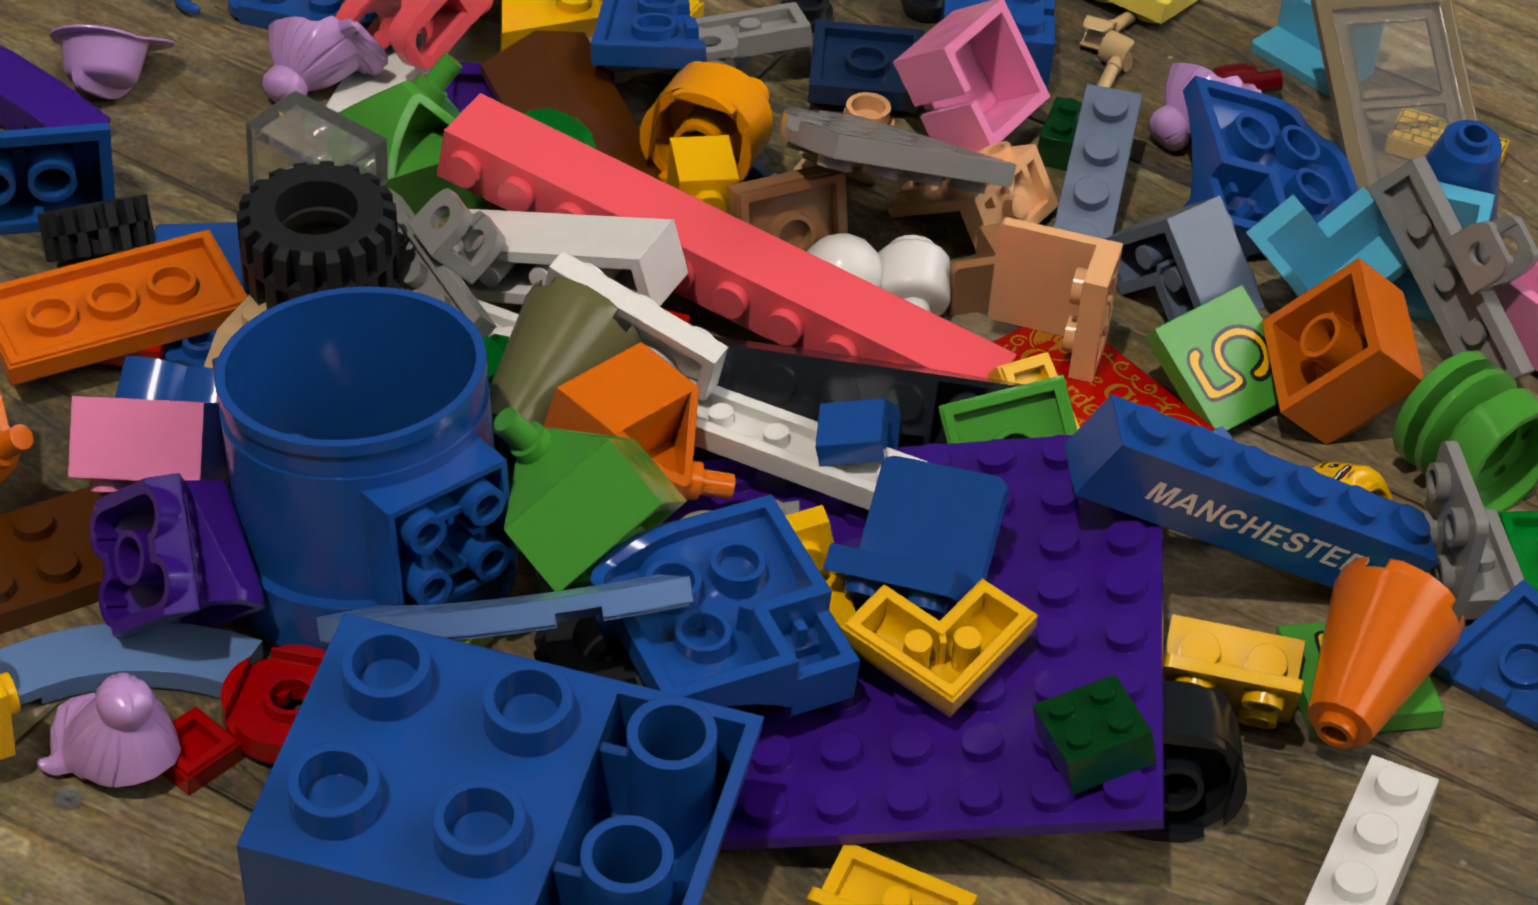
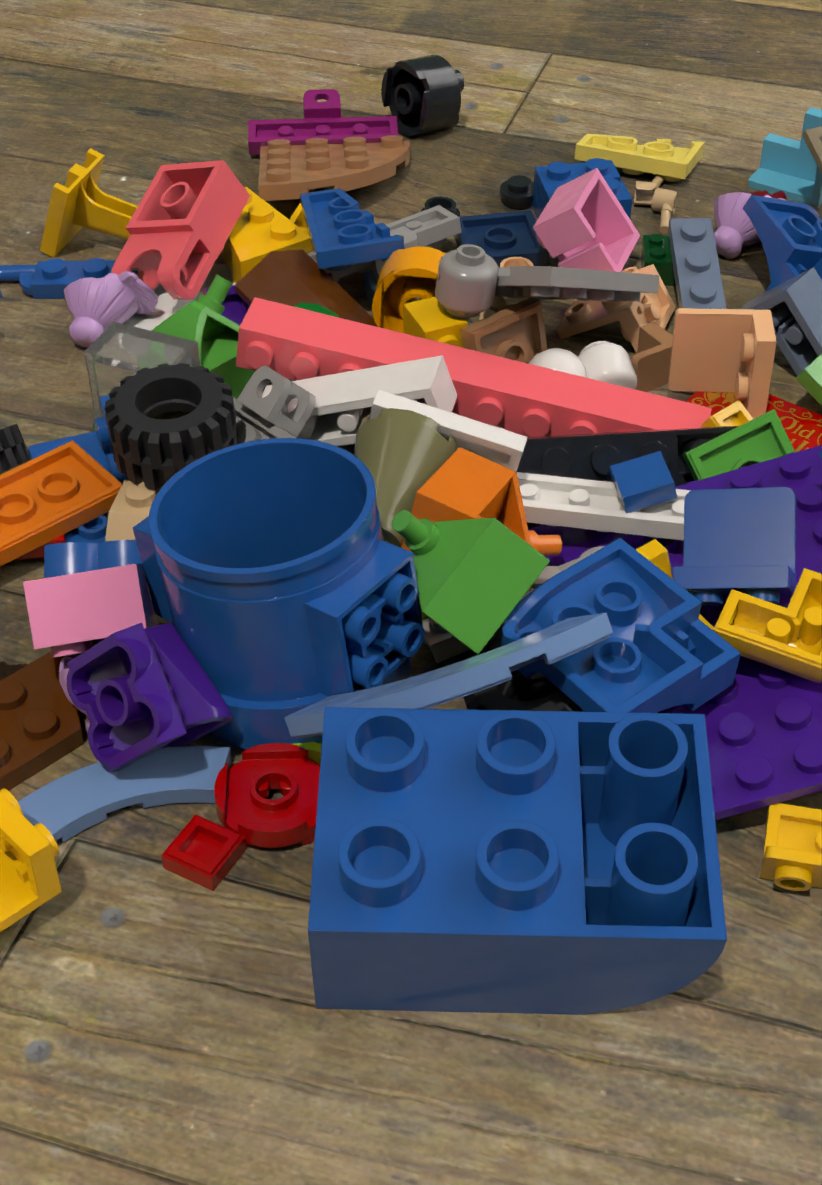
camera: 10 degrees left, 0 degrees up
lavender hair [37,672,181,788] -> none
none -> light grey head [435,244,499,318]

